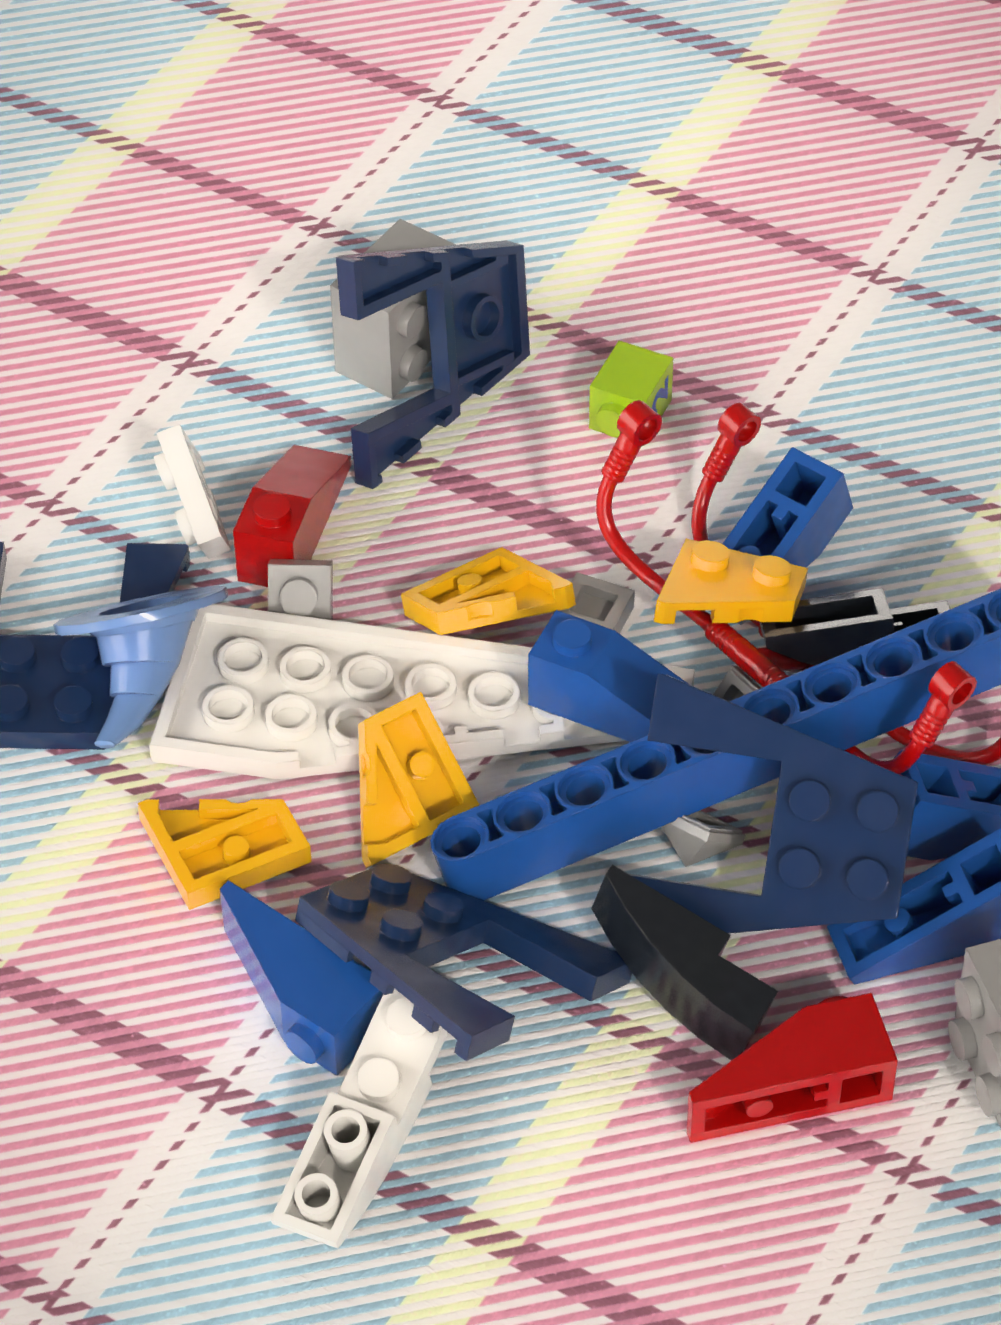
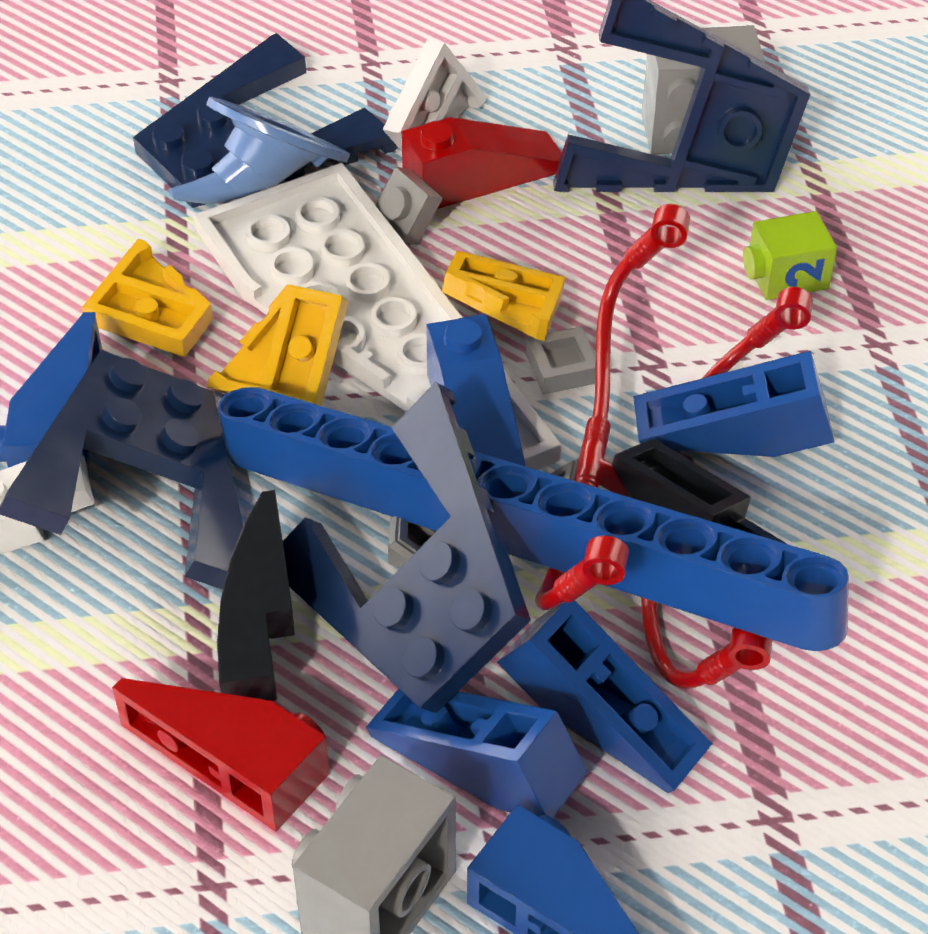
camera: 50 degrees right, 0 degrees up
yellow wing [653,538,808,624] -> none

